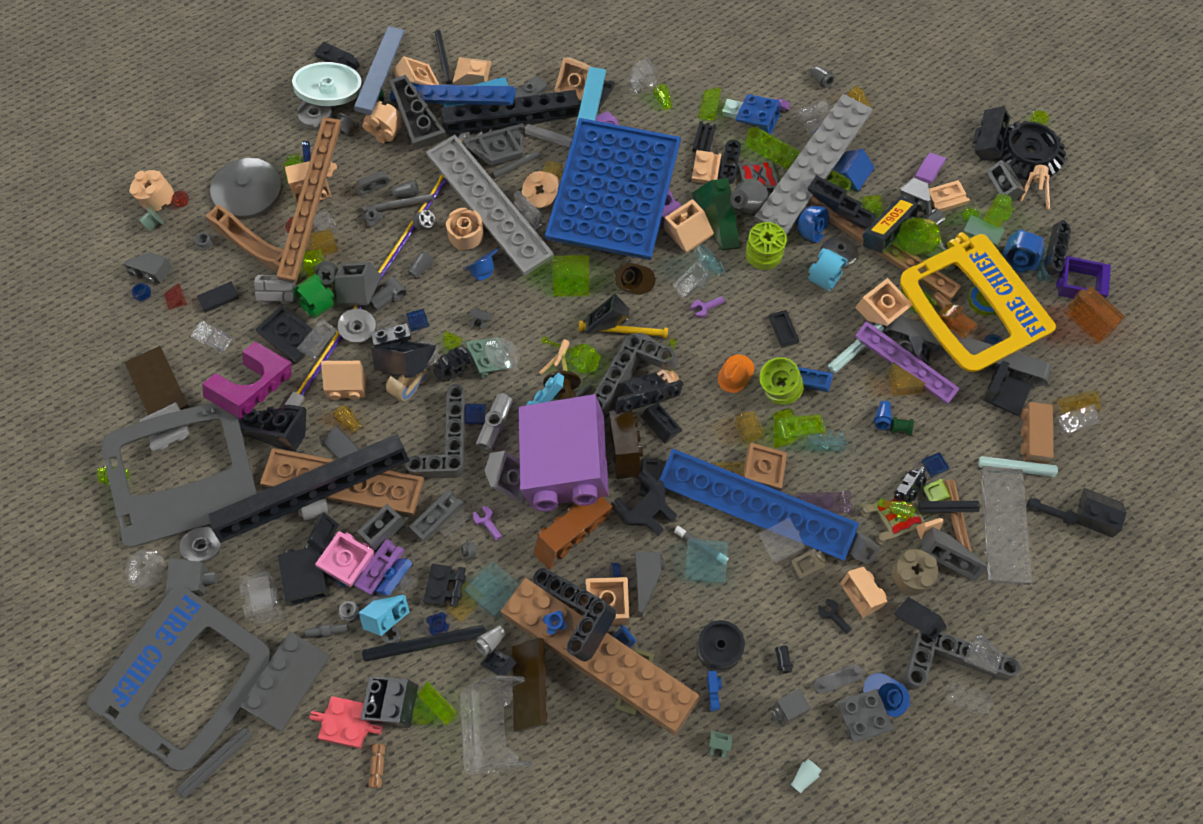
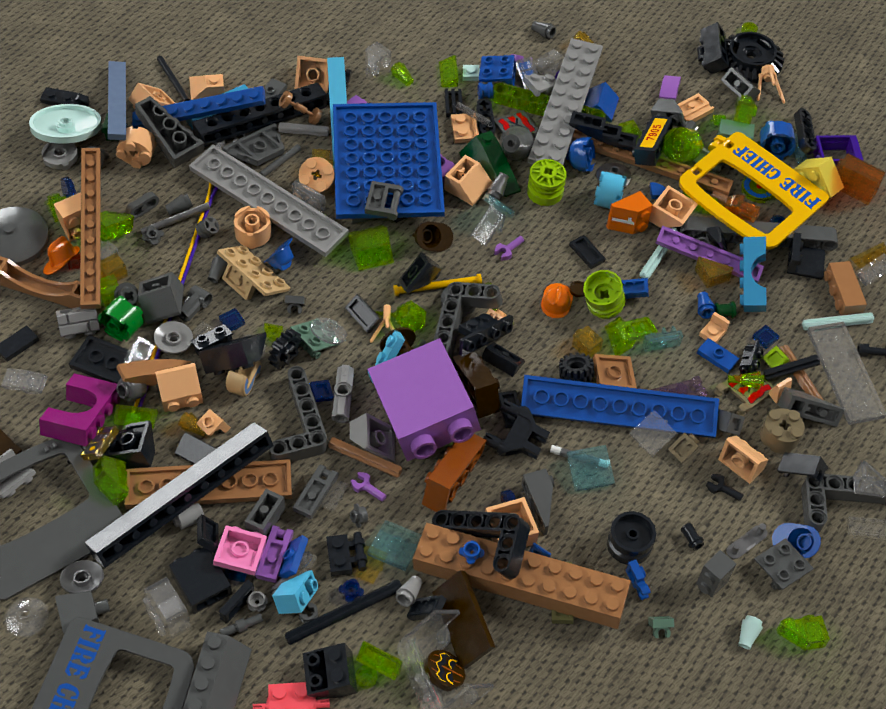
camera: 20 degrees left, 10 degrees down
none -> orange piece [43,236,80,275]
none -> clear yellow tile [80,426,119,460]
none -> clear neon green slope [93,455,129,505]
none -> clear neon green slope [101,211,134,242]
none -> clear neon green slope [114,404,158,429]
none -> medium nougat slope [116,359,198,386]
none -> dark grey head [117,378,148,401]
none -> light nougat bracket [197,409,231,436]
none -> tan bracket [217,246,290,300]
none -> black tile [219,580,254,624]
none -> medium nougat wheel [279,91,322,125]
none -> medium nougat axle [328,437,403,478]
none -> tile [345,294,382,333]
none -> dark grey plate [365,181,404,220]
none -> dark brown tile [424,650,465,692]
none -> light grey piece [454,101,490,127]
none -> blue wheel [477,82,493,99]
none -> flat silver cone [487,172,509,200]
none -> clear tile [515,57,538,92]
none -> light grey wing [522,74,556,97]
none -> black tyre [559,353,594,382]
none -> dark brown piece [569,281,585,297]
none -> orange slope [606,191,653,234]
none -> blue tile [649,182,666,199]
none -> blue plate [697,338,740,374]
none -> light nougat bracket [699,312,730,343]
none -> dark azure arch [740,236,767,312]
none -> clear neon green slope [776,615,830,650]
none -> light yellow brick [794,157,844,198]

